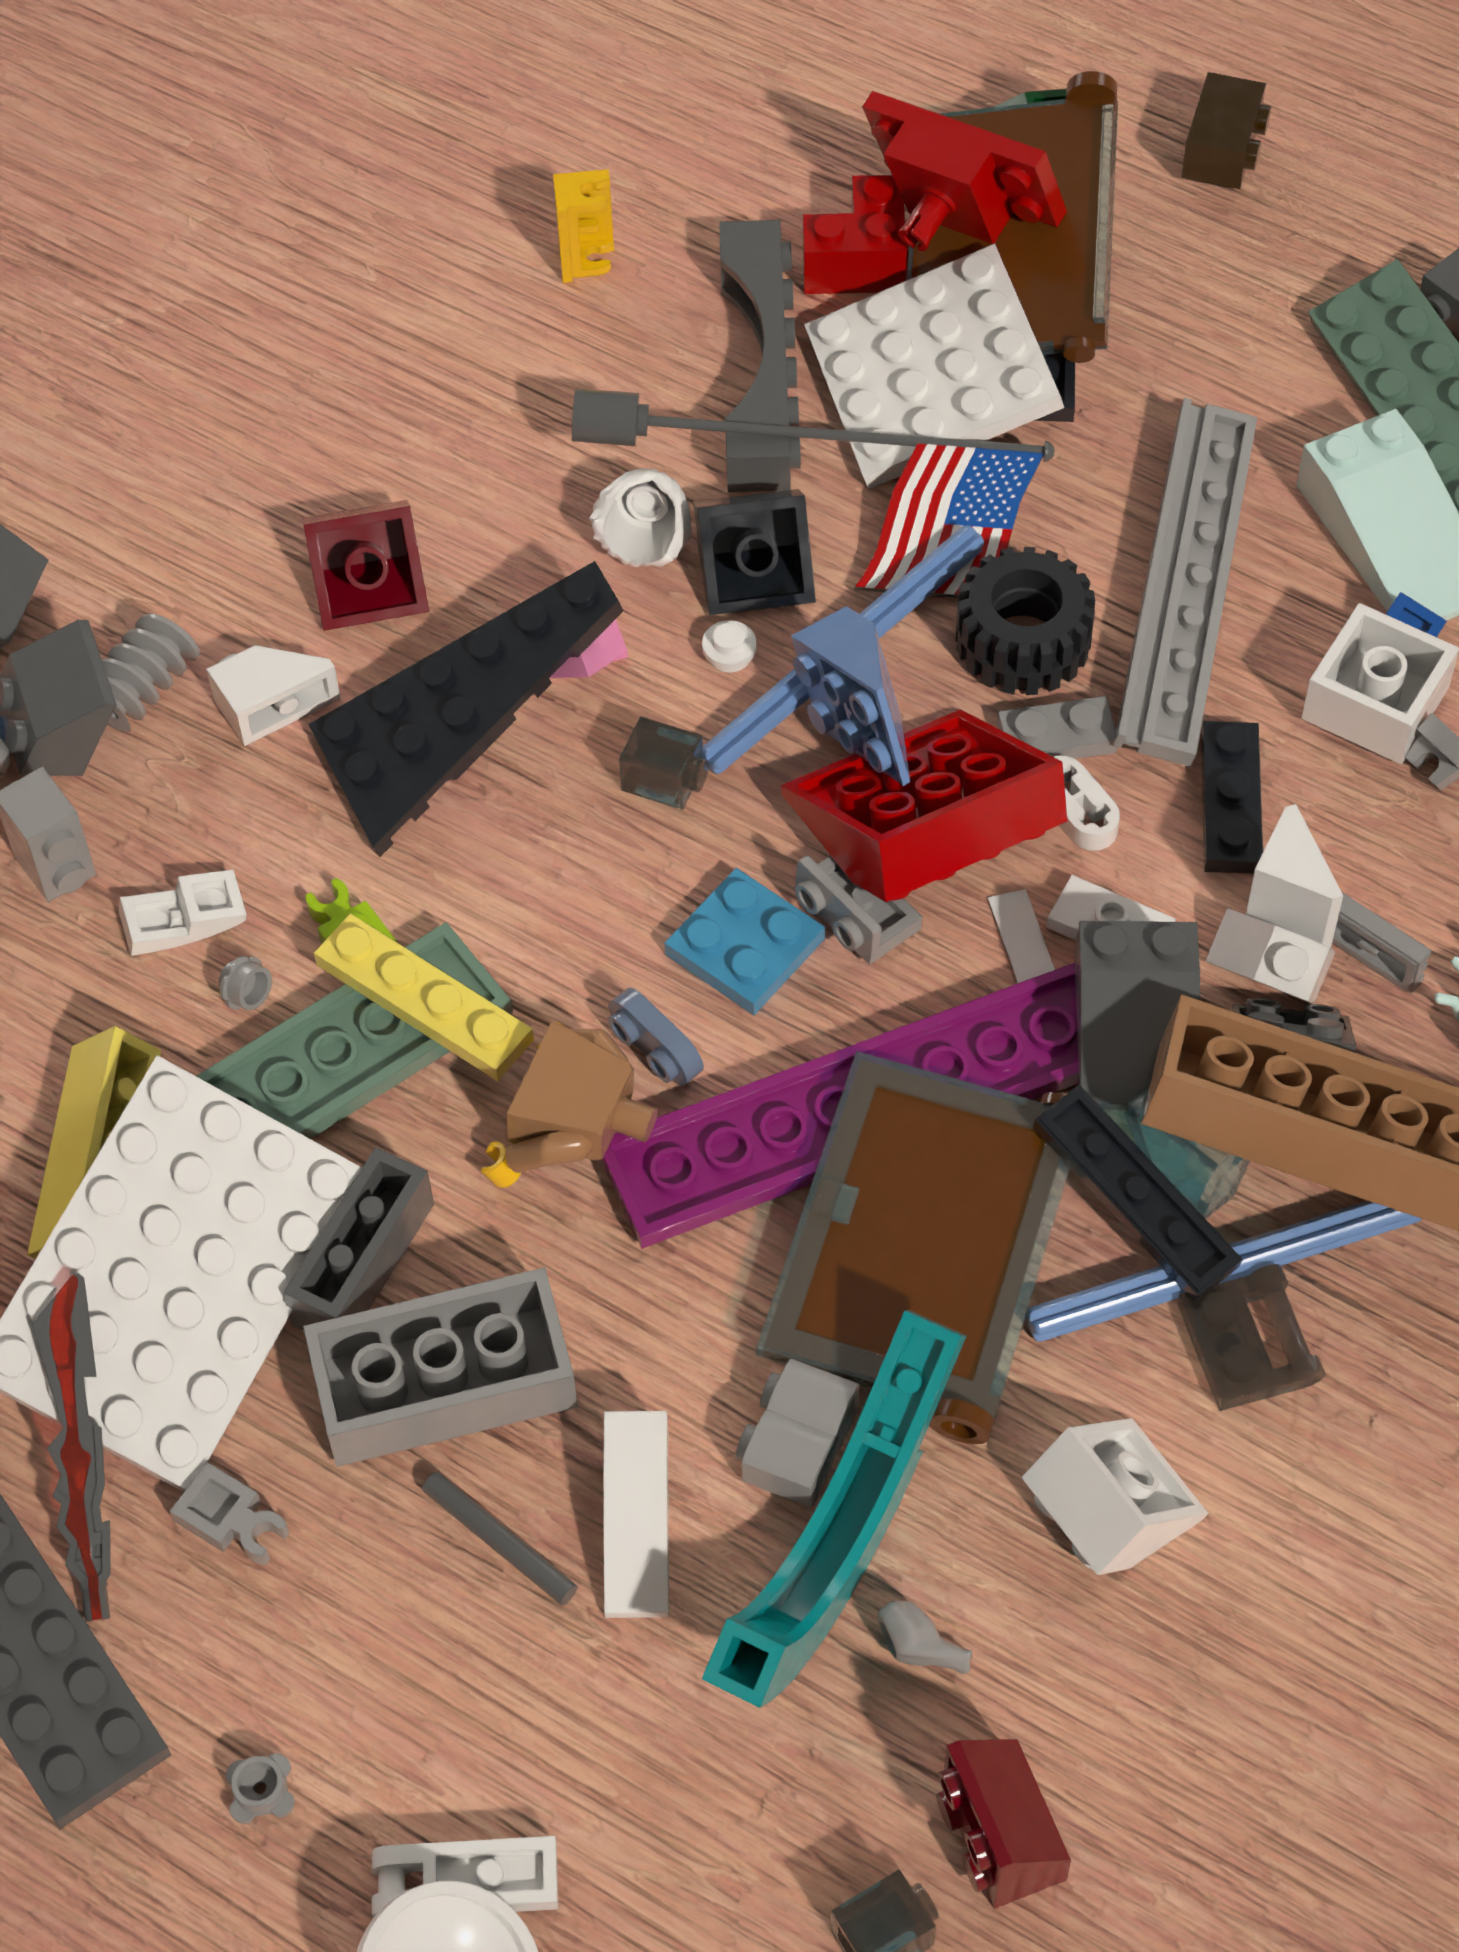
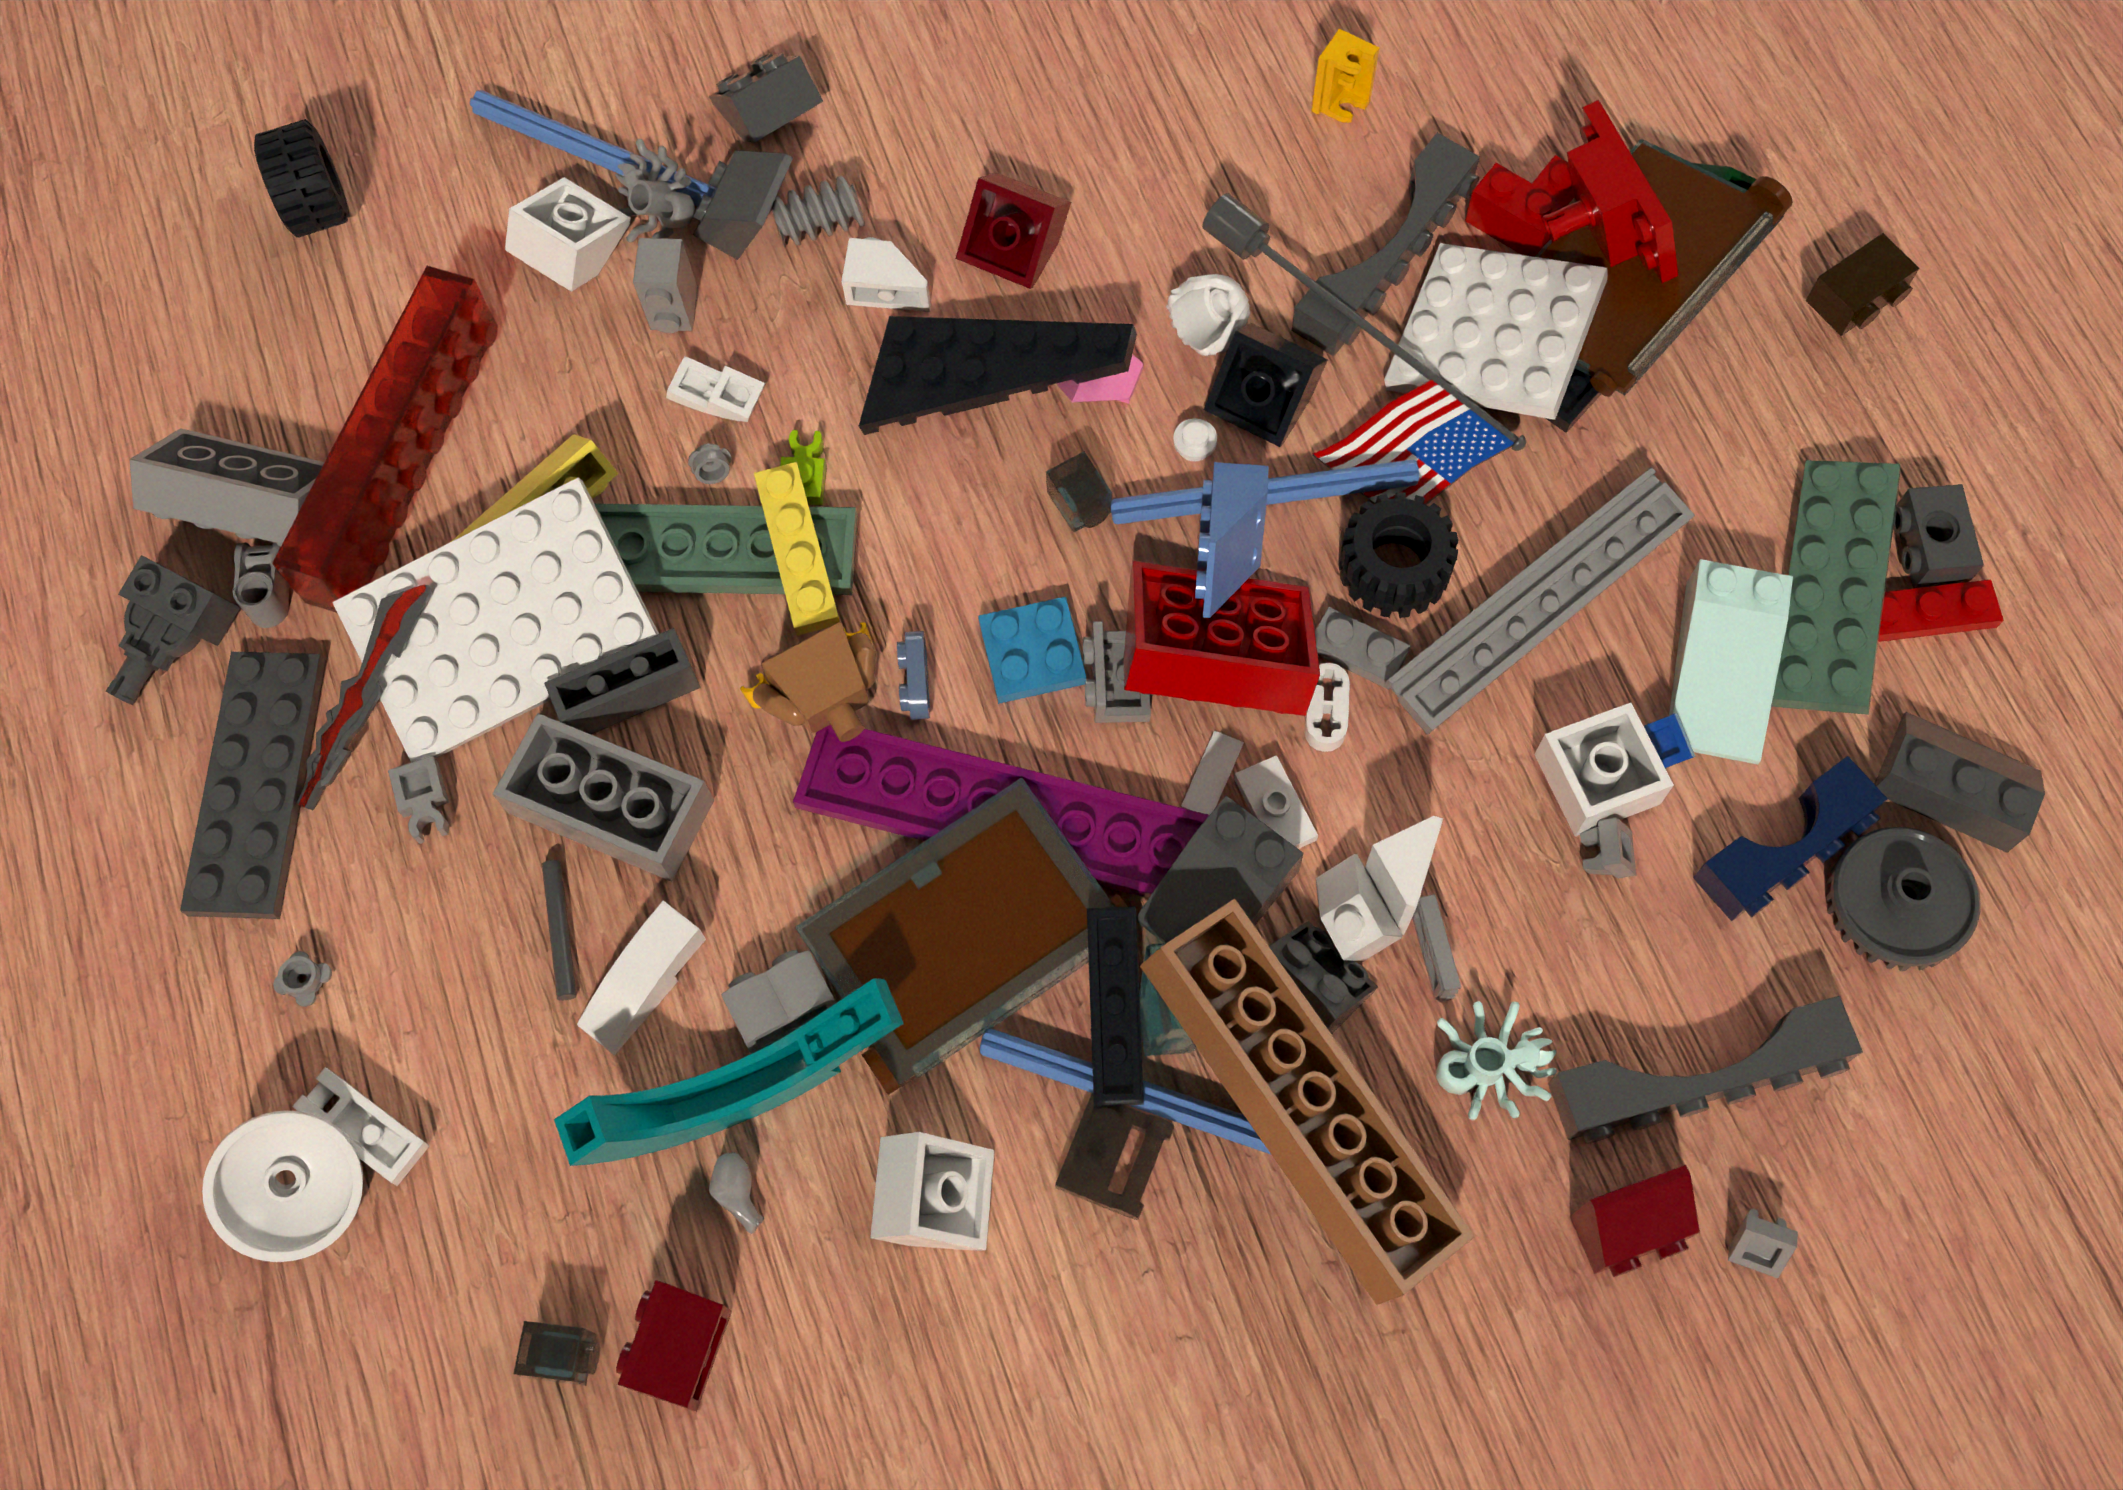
camera: 40 degrees right, 10 degrees up
black plate [1201,721,1263,874] -> none

